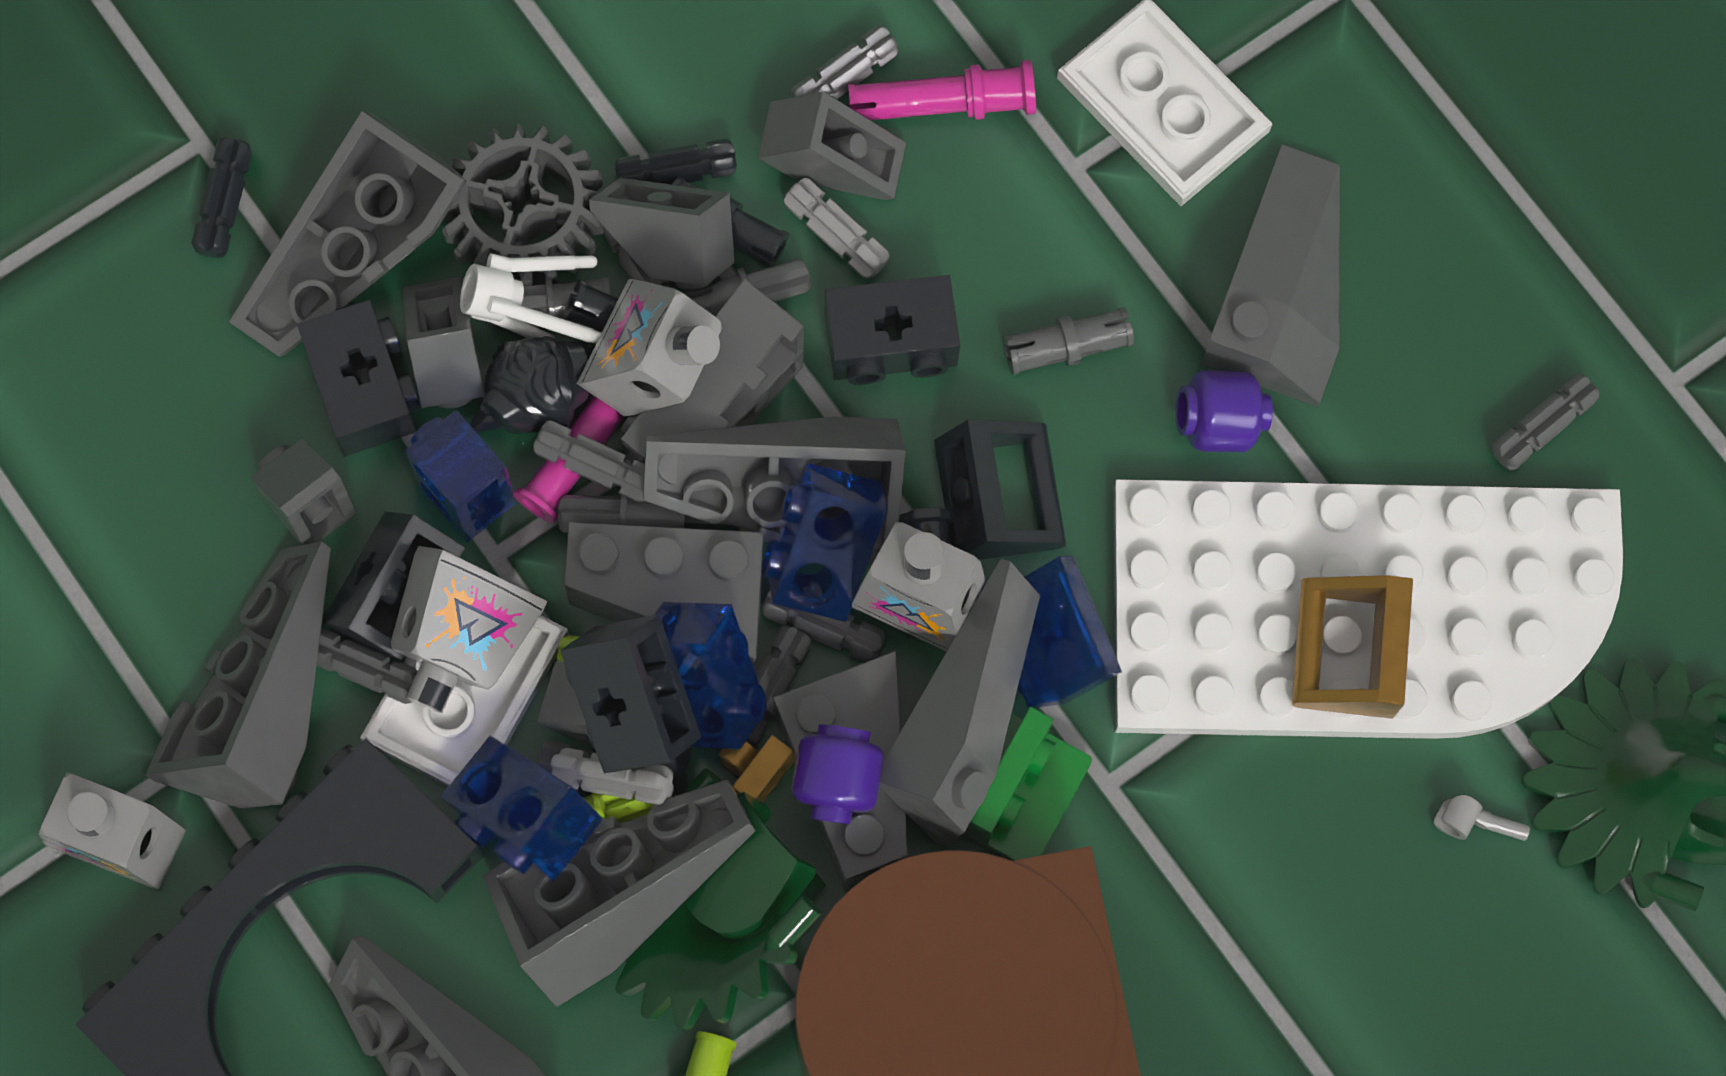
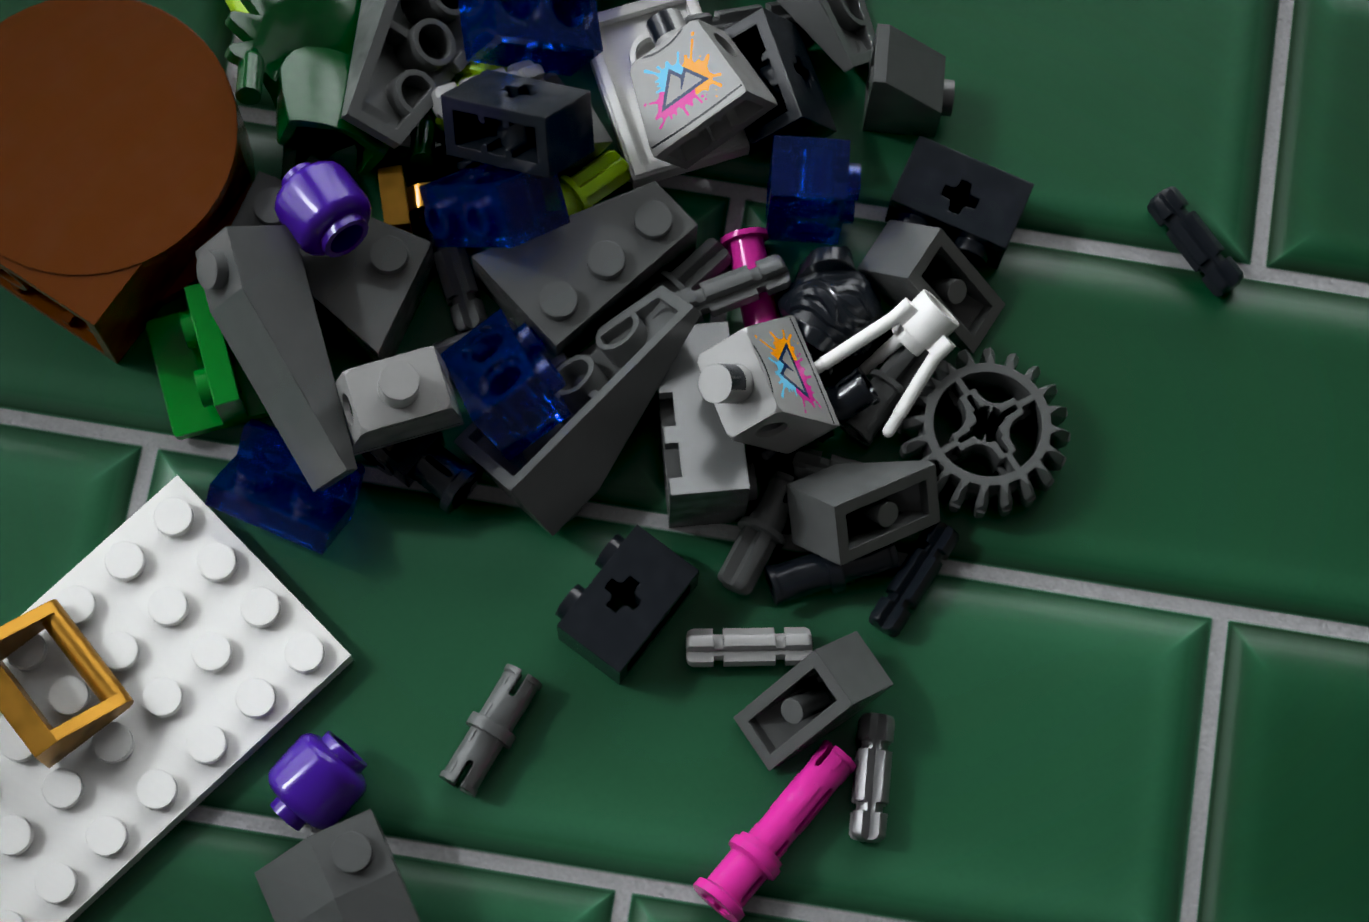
camera: 135 degrees right, 0 degrees up
dark grey wedge [229,111,467,357] -> none
black tile [934,419,1066,560] -> none

